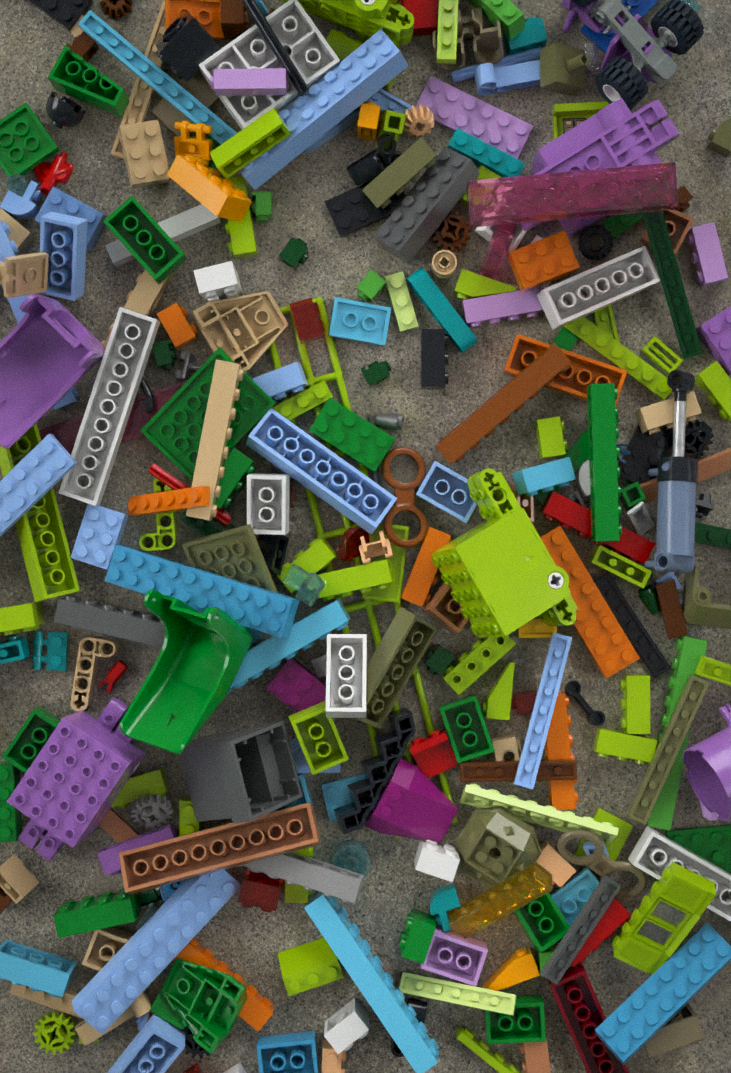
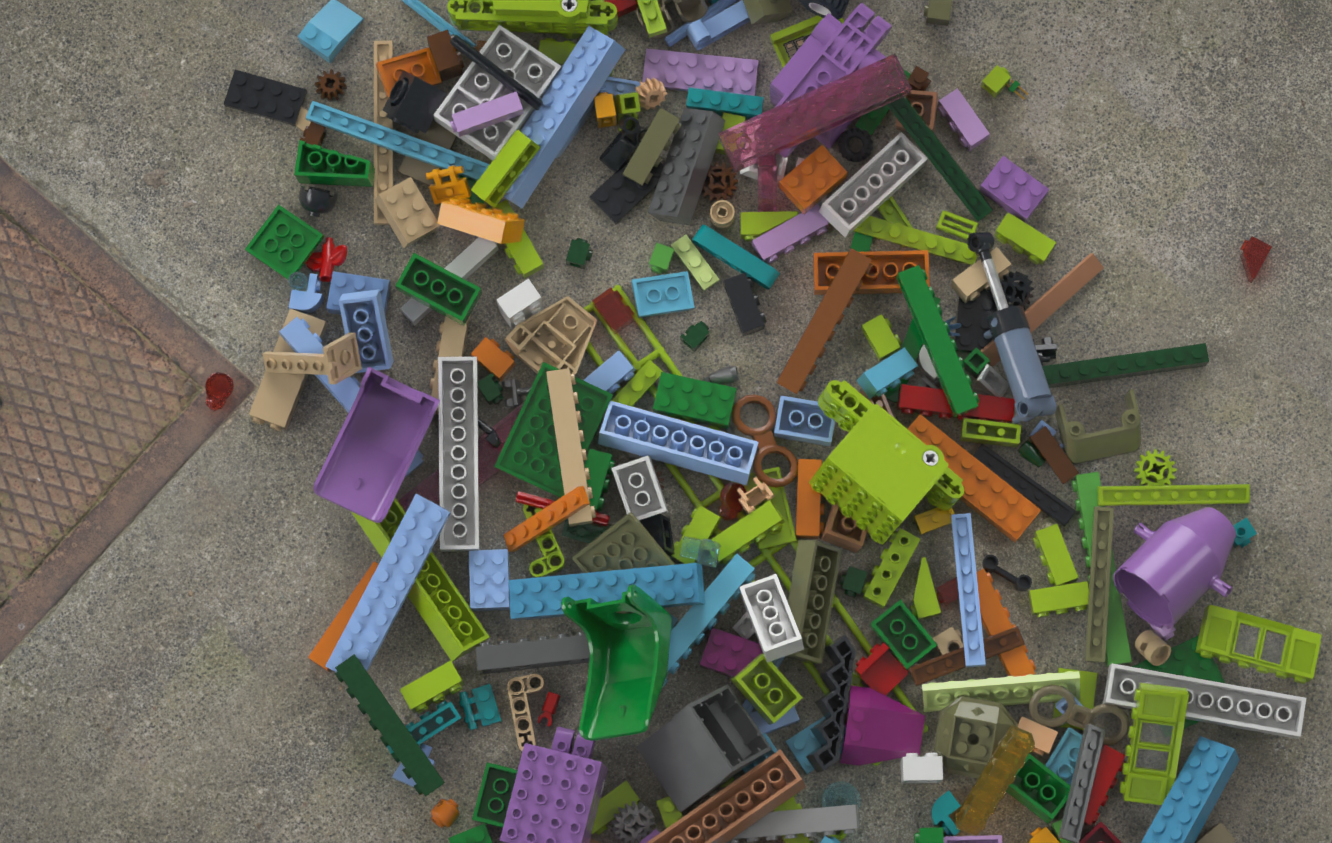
camera: 15 degrees left, 10 degrees down
bright green brick [252,192,273,223] -> none
none -> tan wheel [1135,630,1171,666]

